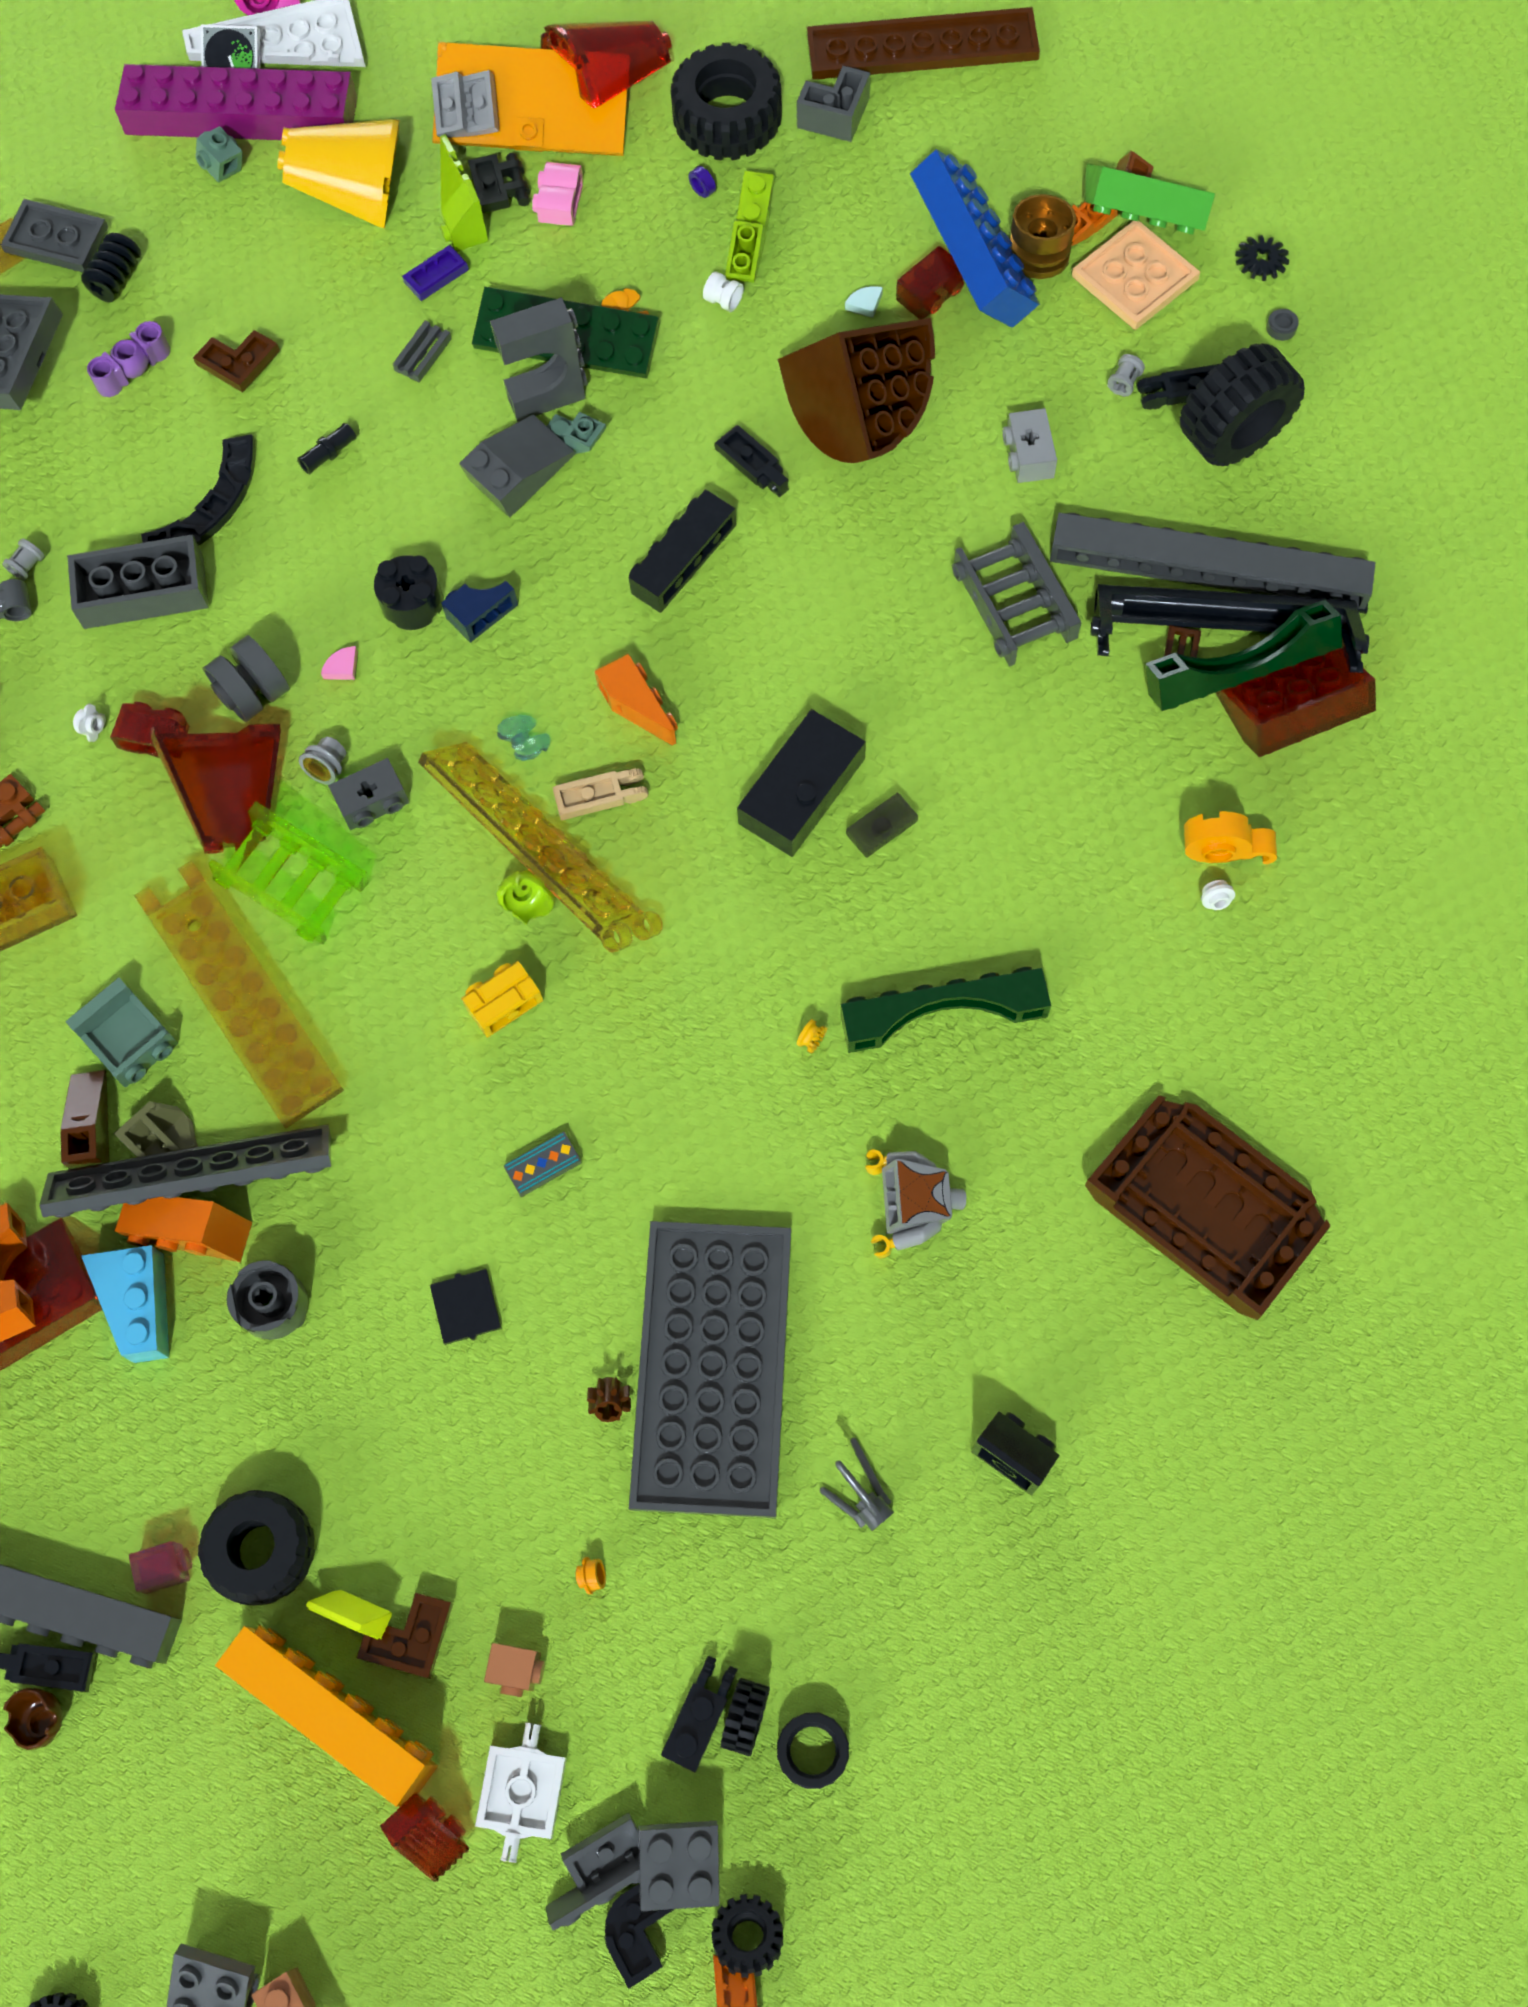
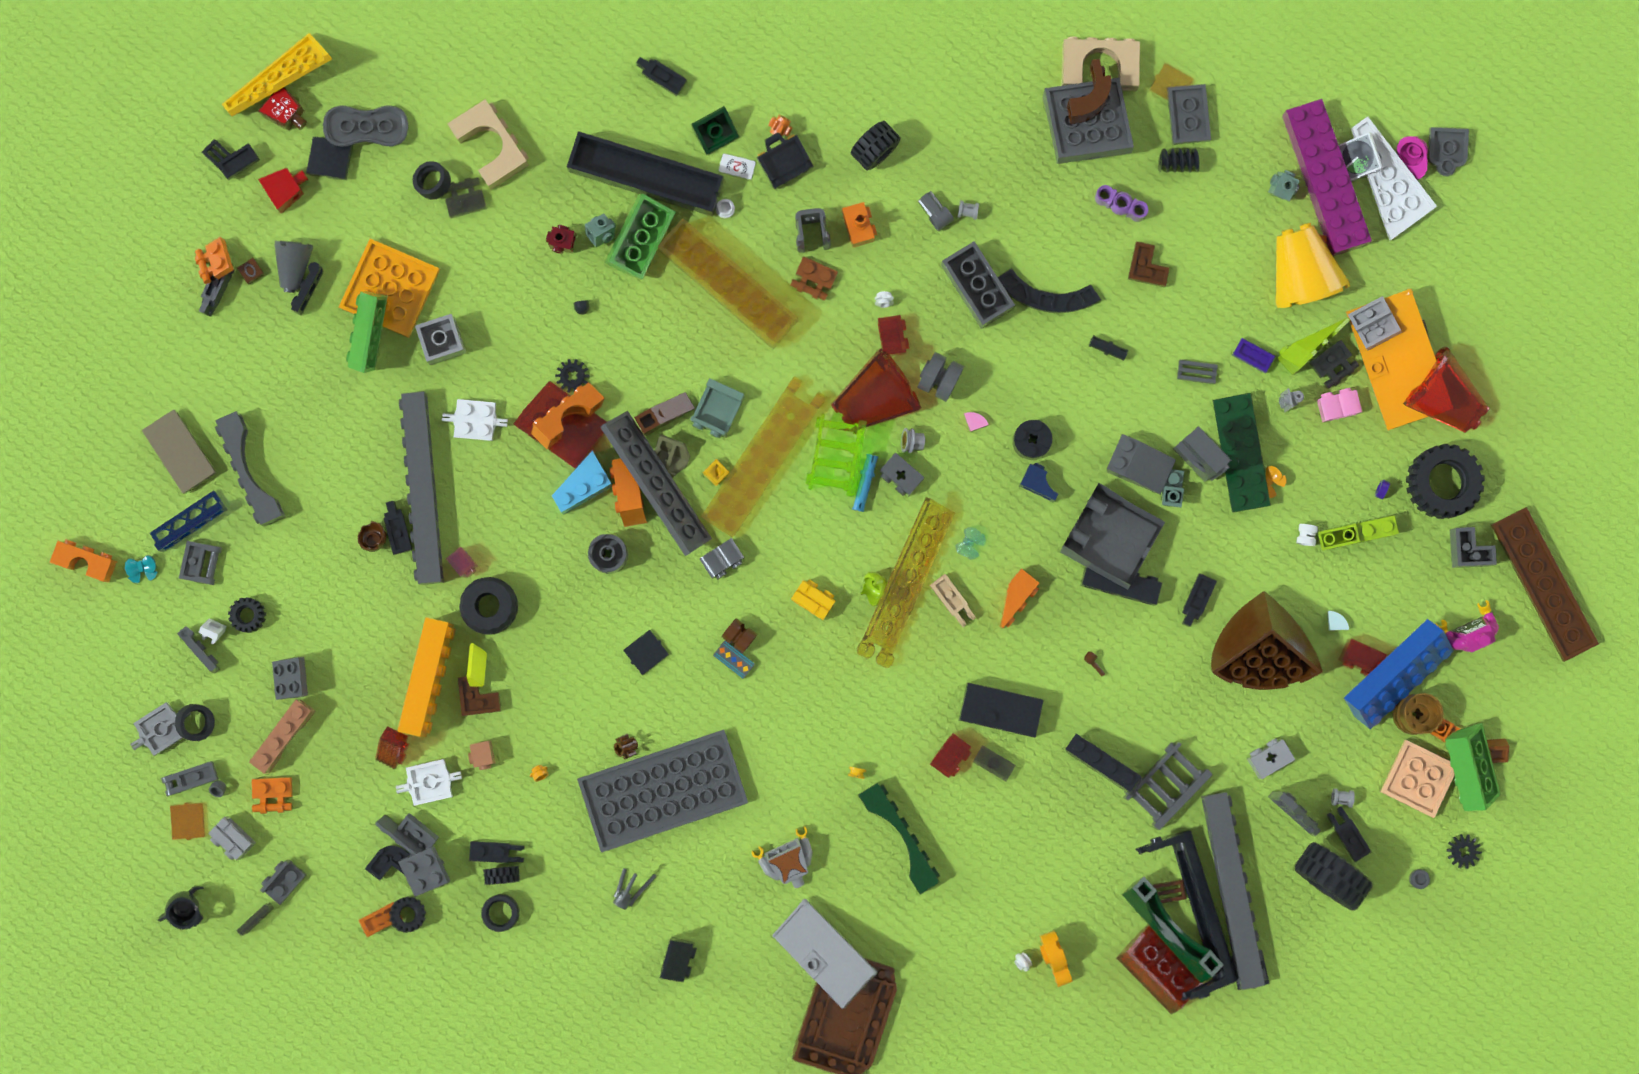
camera: 65 degrees right, 15 degrees up
none -> dark grey brick [700,538,744,580]
none -> yellow tile [702,459,730,486]
none -> reddish brown wheel [721,618,758,654]
none -> light grey door [772,899,877,1009]
none -> pin [852,454,878,512]
none -> clear red brick [929,733,972,778]
none -> dark grey piece [1060,483,1165,590]
none -> black brick [1065,734,1142,796]
none -> reddish brown hand [1084,651,1105,677]
none -> dark grey plate [1268,791,1320,836]
none -> light grey hinge [1279,388,1304,413]
none -> dark pink torso [1435,600,1499,652]

